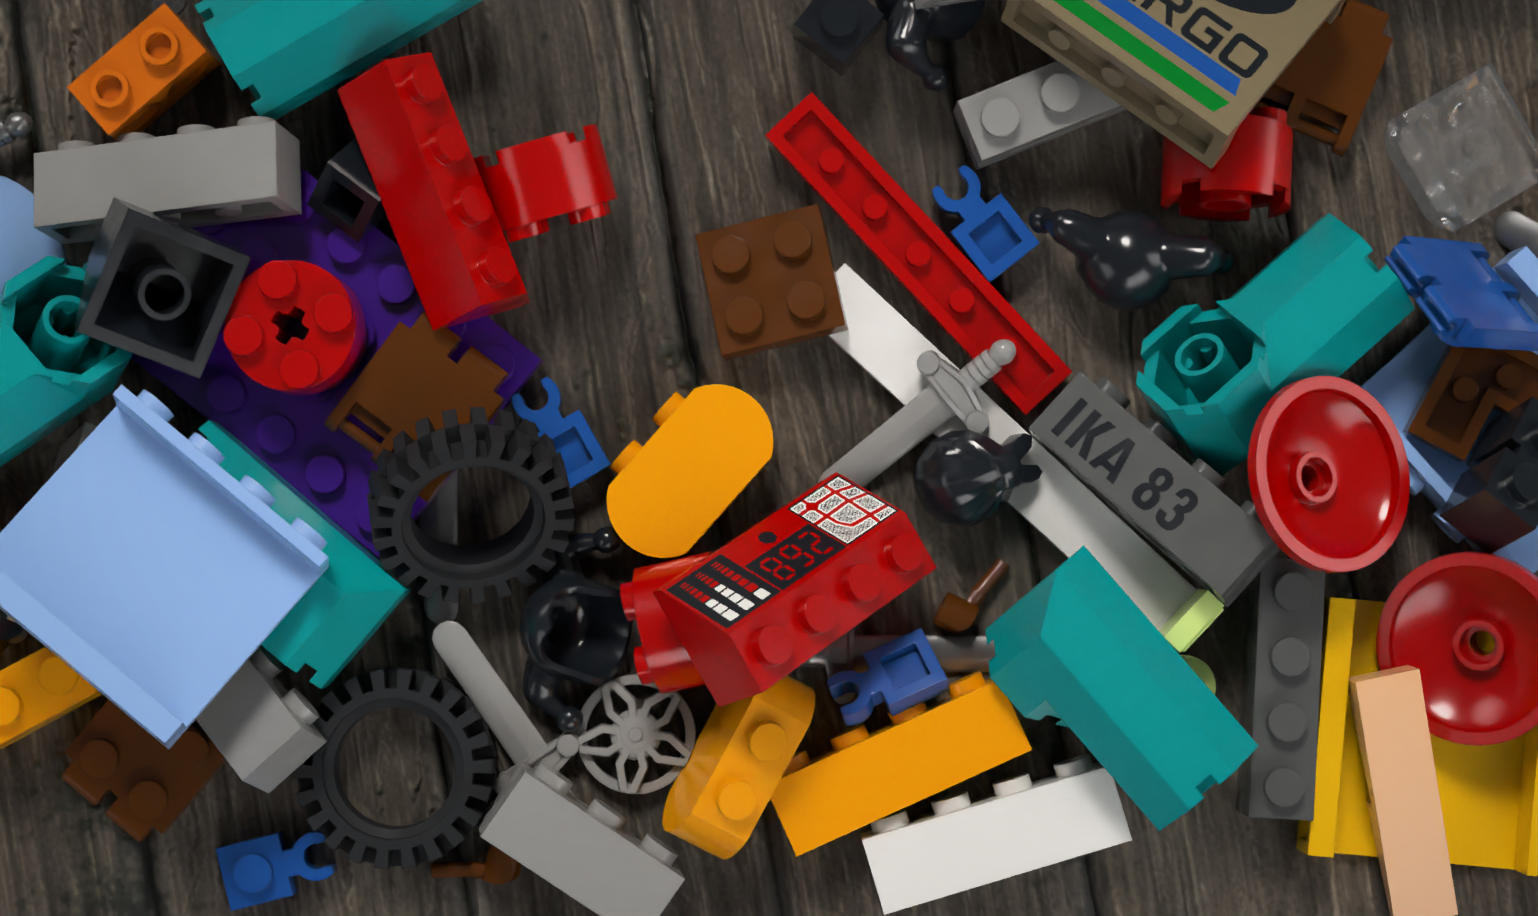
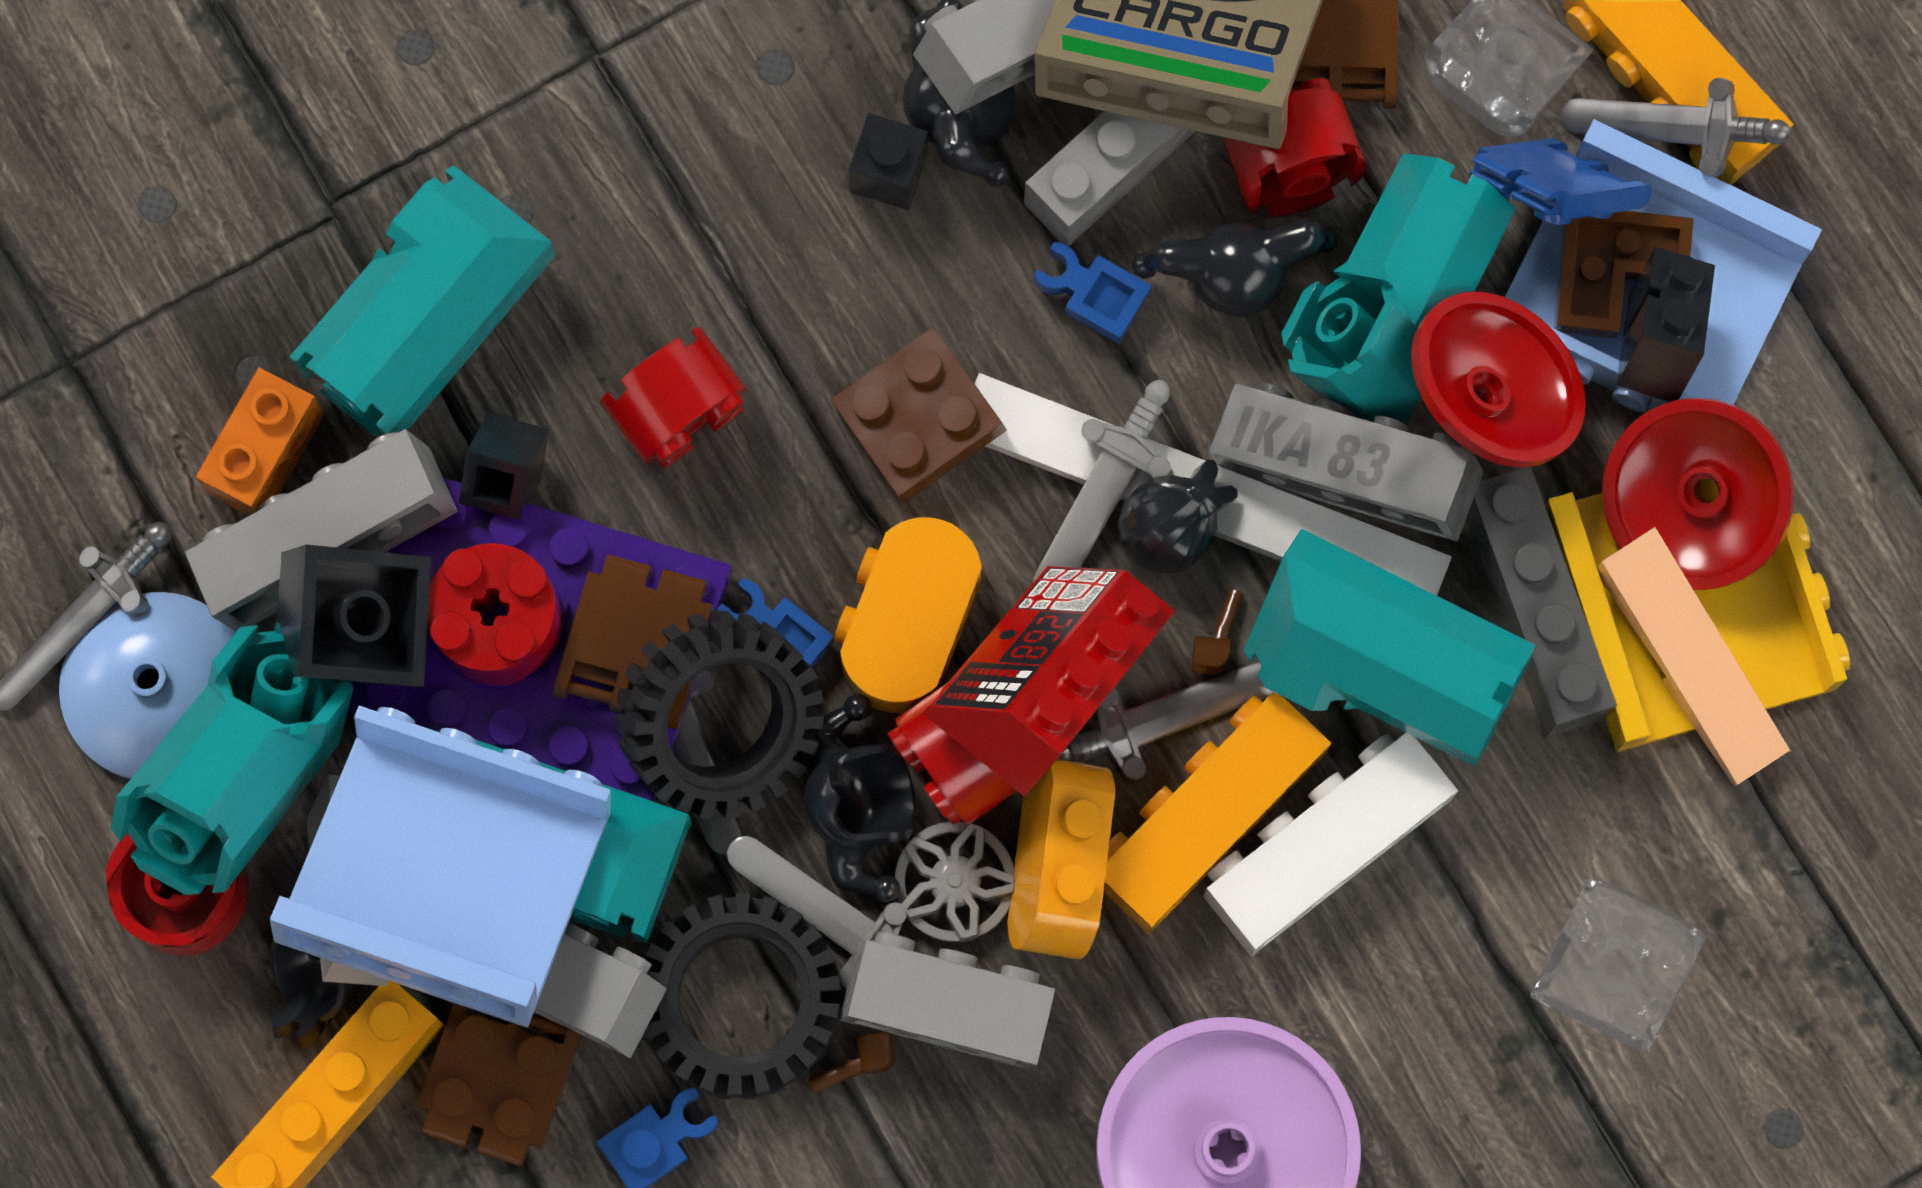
camera: 20 degrees left, 10 degrees down
red slope [337,52,530,331] -> none
red plate [765,92,1073,416] -> none
blue plate [827,628,950,726] -> none
yellowish green tile [1158,588,1225,653] -> none

